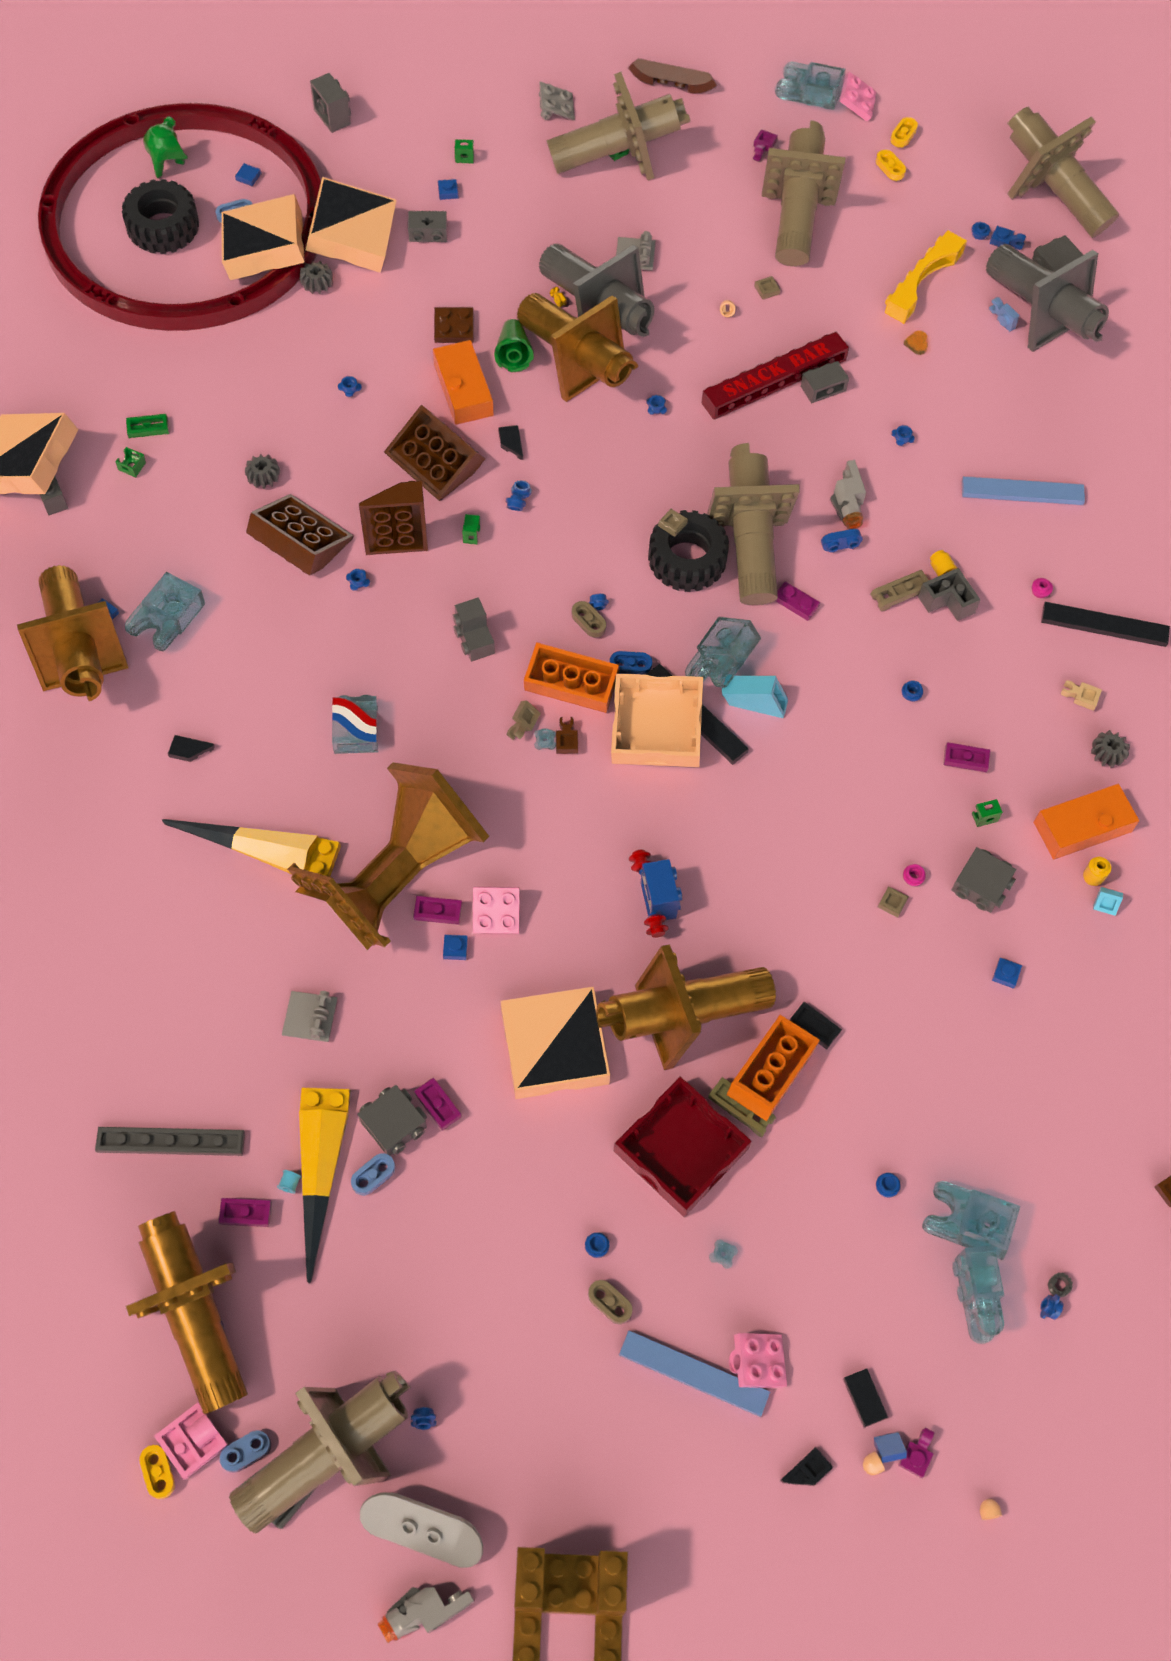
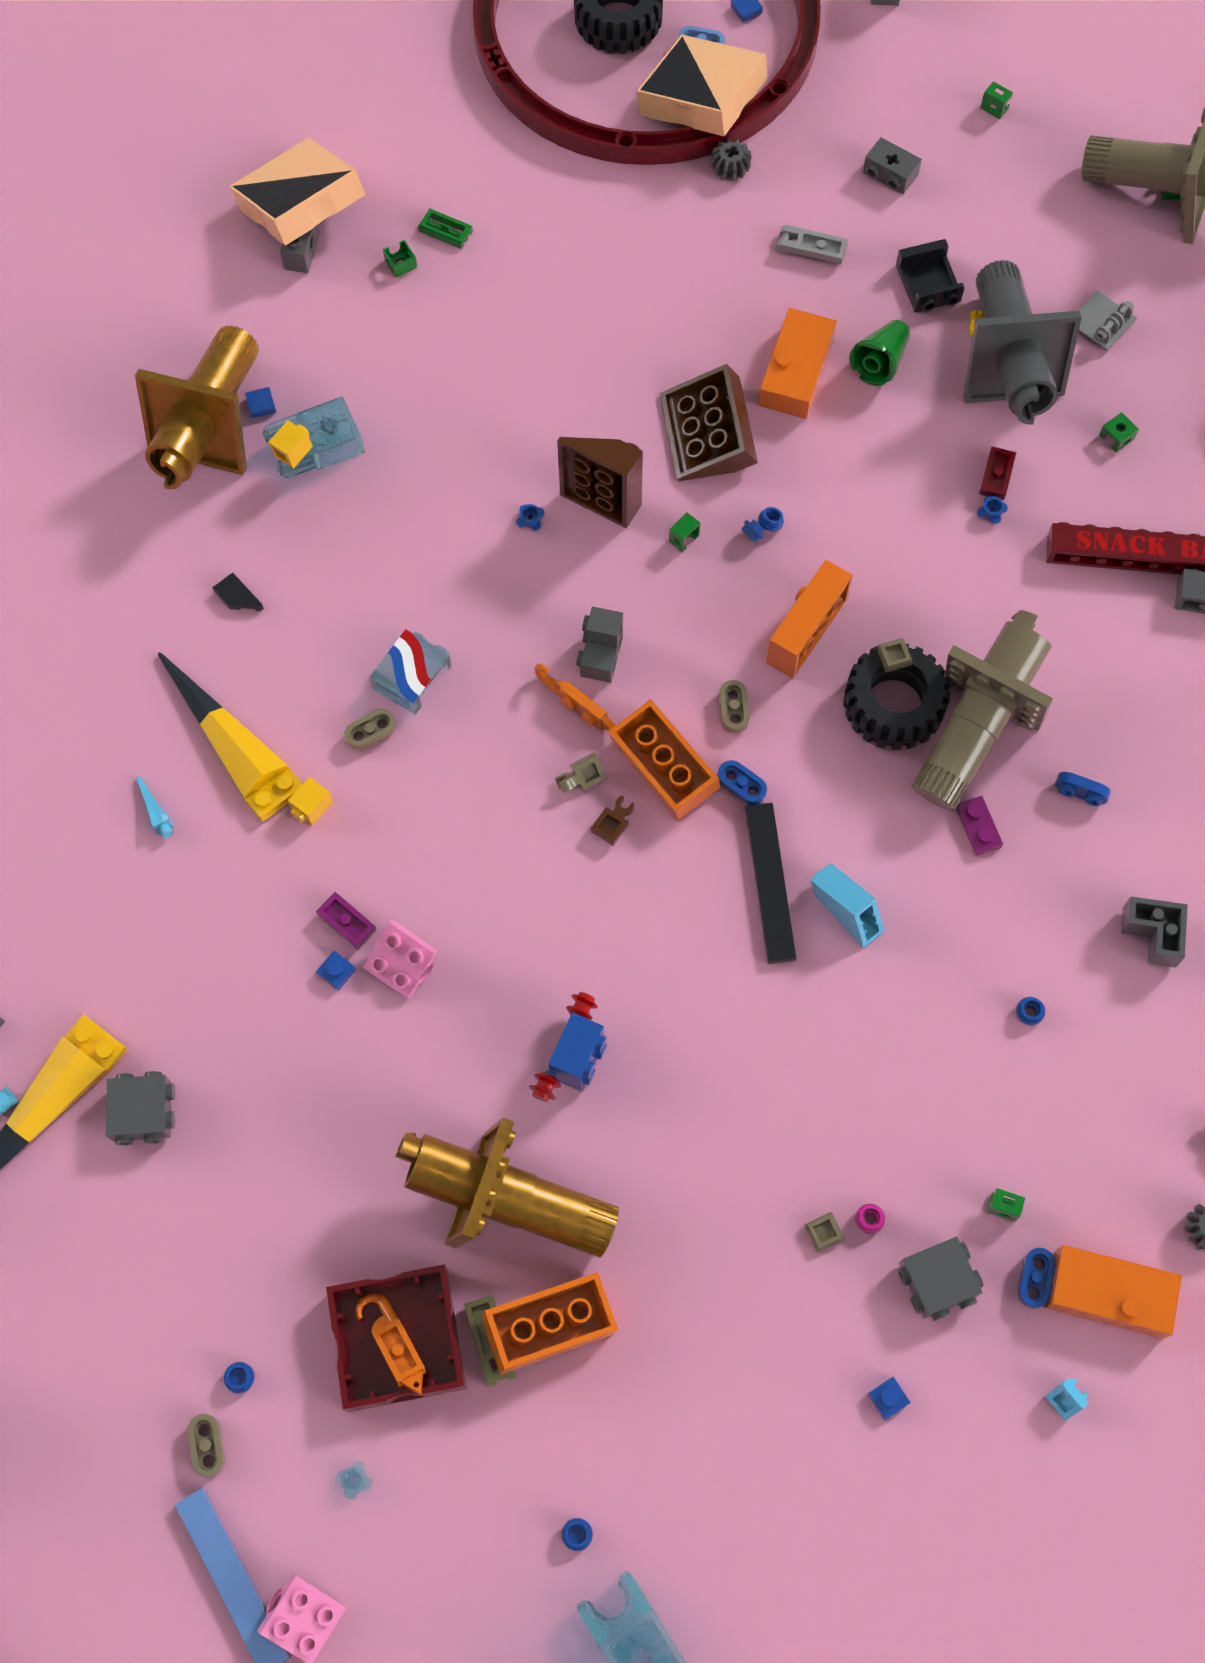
camera: 40 degrees right, 5 degrees up
dark grey gear [245,453,280,489] -> none
reddish brown slope [246,494,353,576] -> none
light grey hinge [282,991,338,1042] -> none
pearl gold panel [287,762,489,950] -> none
light nougat tile [305,177,397,272] -> none
blue plate [338,376,362,397] -> none
medium blue plate [351,1153,395,1196] -> none
magenta plate [414,1077,462,1131] -> none
reddish brown plate [434,307,474,343] -> none
blue plate [438,179,458,200] -> none
black tile [498,425,523,460] -> none
tile [501,987,610,1099] -> none
pearl gold piece [517,293,638,402] -> none
clear light blue plate [534,728,556,750] -> none
light grey hinge [539,81,575,120] -> none
blue plate [589,594,609,610] -> none
light nougat tile [611,674,703,767] -> none
clear light blue brick [685,617,761,688] -> none
light nougat hinge [720,300,735,317] -> none
black tile [790,1002,842,1050] -> none
light grey plate [830,460,866,529] -> none
dark tan plate [870,569,929,611] -> none
yellow brick [930,550,957,576] -> none
magenta plate [943,742,990,773] -> none
yellow brick [1083,857,1111,886] -> none
none -> medium azure piece [136,777,174,838]
none -> yellow brick [268,420,313,469]
none -> yellow brick [288,776,333,826]
none -> dark tan plate [344,709,396,750]
none -> orange plate [355,1293,426,1395]
none -> orange plate [534,663,616,731]
none -> orange brick [766,560,853,679]
none -> light grey plate [775,225,848,265]
none -> black panel [896,239,965,313]
none -> dark red plate [979,446,1017,500]
none -> blue plate [1018,1248,1056,1309]
none -> green piece [1099,412,1139,452]

